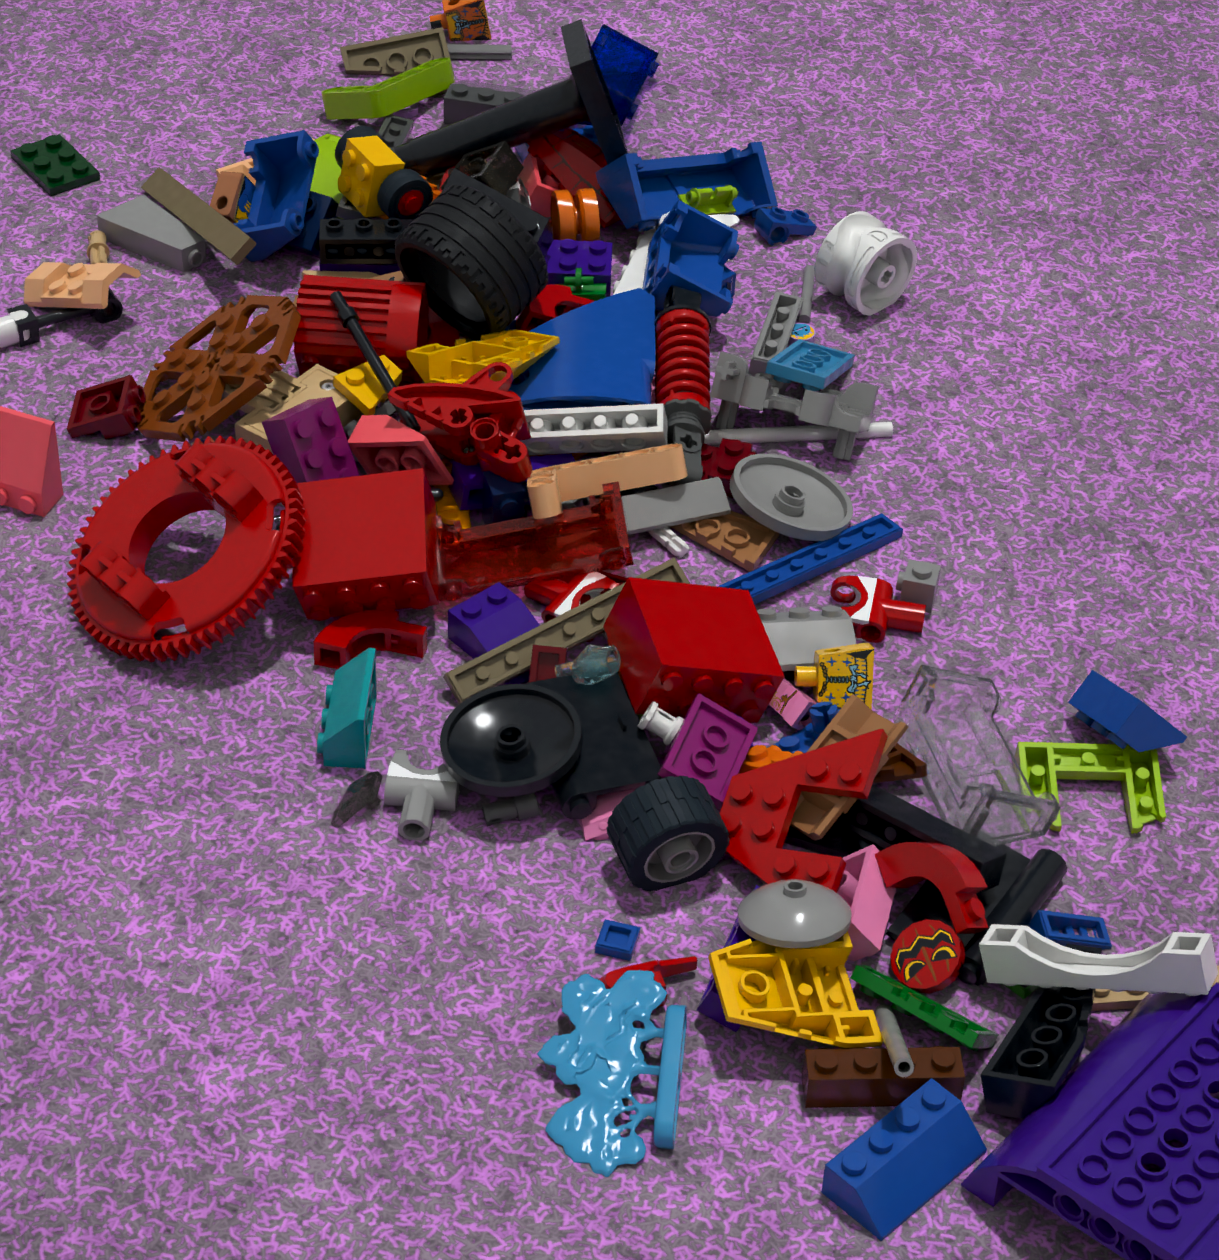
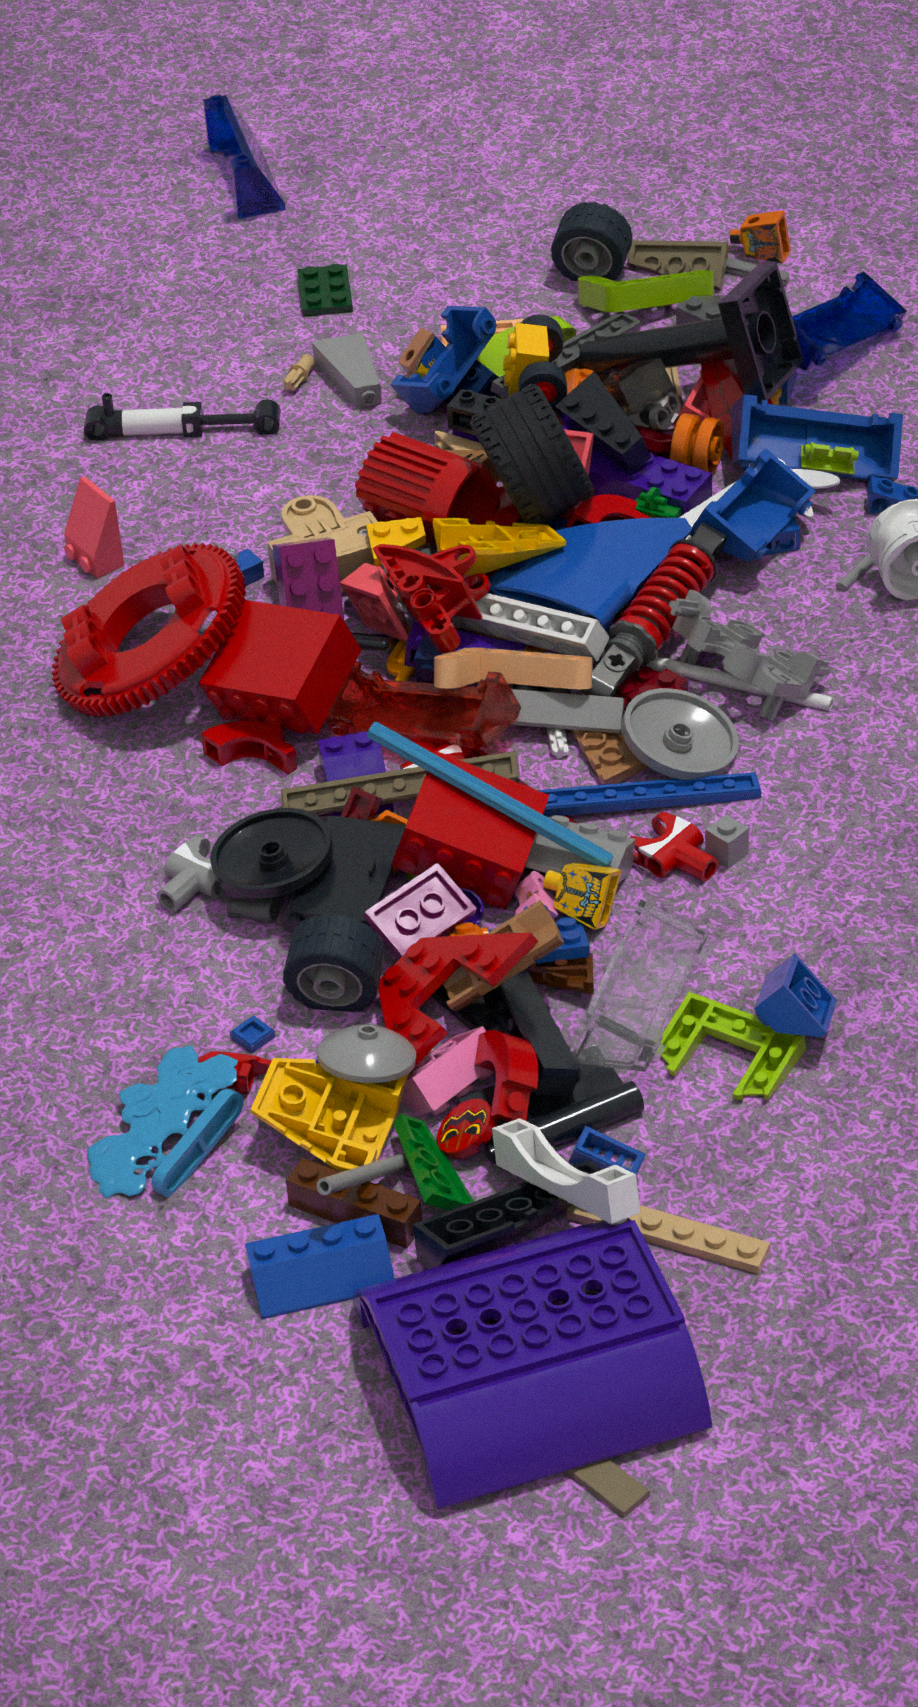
camera: 35 degrees right, 0 degrees up
light nougat piece [24,262,141,309] -> none
dark red plate [67,375,146,439] -> none
dark orange plate [136,295,301,442] -> none
dark tan tile [141,167,257,265] -> none
teal slope [317,648,377,769] -> none
black bar [330,291,421,432] -> none
clear smoke piece [331,771,383,828] -> none
clear light blue piece [555,645,621,685] -> none
white bush [637,701,684,746] -> none
light grey slope [749,292,804,375] -> none
dark azure plate [765,339,855,391] -> none
tile [788,323,816,345] -> none
none -> dark azure axle [367,722,613,867]
none -> black wheel [551,202,633,281]

